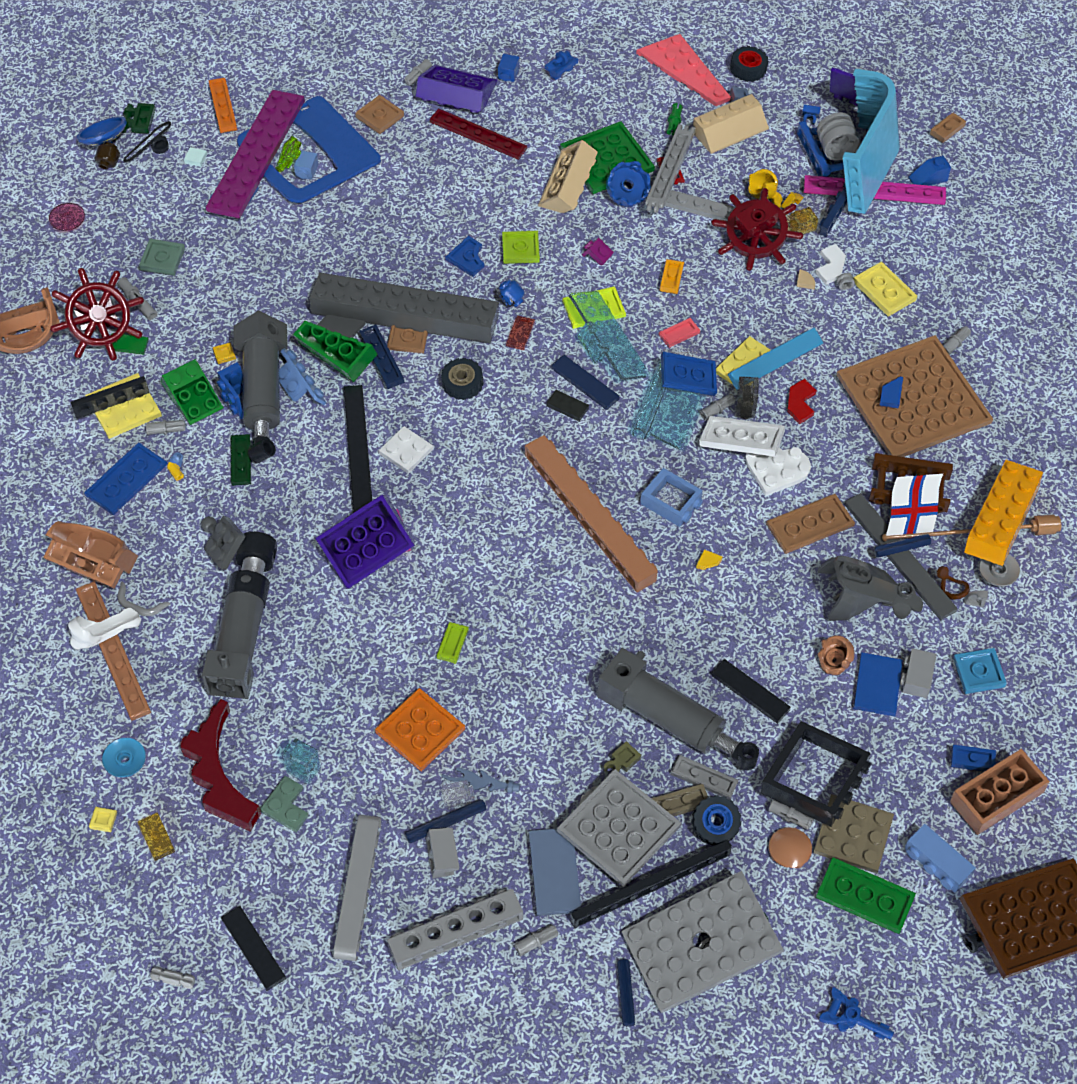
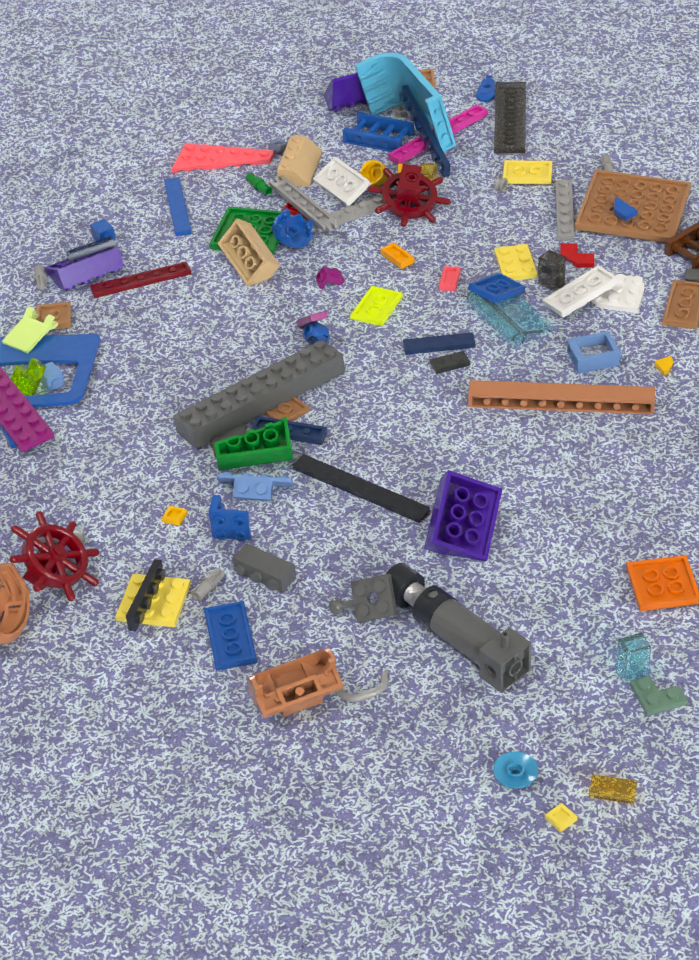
camera: 45 degrees left, 15 degrees down
white hair [68,608,141,650] -> none
nougat tile [76,581,151,721] -> none
green tile [111,333,149,355] -> none
sand green plate [139,239,185,276] -> none
green slope [160,359,224,425] -> none
arm [167,452,184,481] -> none
dark red arch [180,699,261,832] -> none
dark green tile [231,434,251,486] -> none
dark grey piece [233,310,288,463] -> none
white plate [379,426,433,474] -> none
lime tile [437,622,469,664] -> none
black wheel [441,358,484,400] -> none
blue tile [445,235,485,277] -> none
lime plate [502,231,540,264] -> none
clear red tile [506,315,535,350] -> none
blue hips [545,51,579,80] -> none
clear light blue bracket [569,291,650,380] -> none
light grey axle [700,394,735,421] -> none
dark azure tile [727,327,823,390] -> none
black wheel [730,46,769,82] -> none
tan tile [797,269,815,290] -> none
blue tile [802,104,821,124] -> none
white tile [816,244,846,285] -> none
light grey wheel [817,112,860,161] -> none
blue slope [909,155,951,186] -> none
none -> yellowish green flag [2,307,58,354]
none -> tile [66,236,117,261]
none -> blue tile [164,177,192,236]
none -> dark grey brick [232,543,296,593]
none -> magenta tile [296,311,328,327]
none -> white plate [313,157,371,206]
none -> blue piece [476,75,495,102]
none -> clear smoke plate [494,82,526,153]
none -> light grey plate [555,179,574,241]

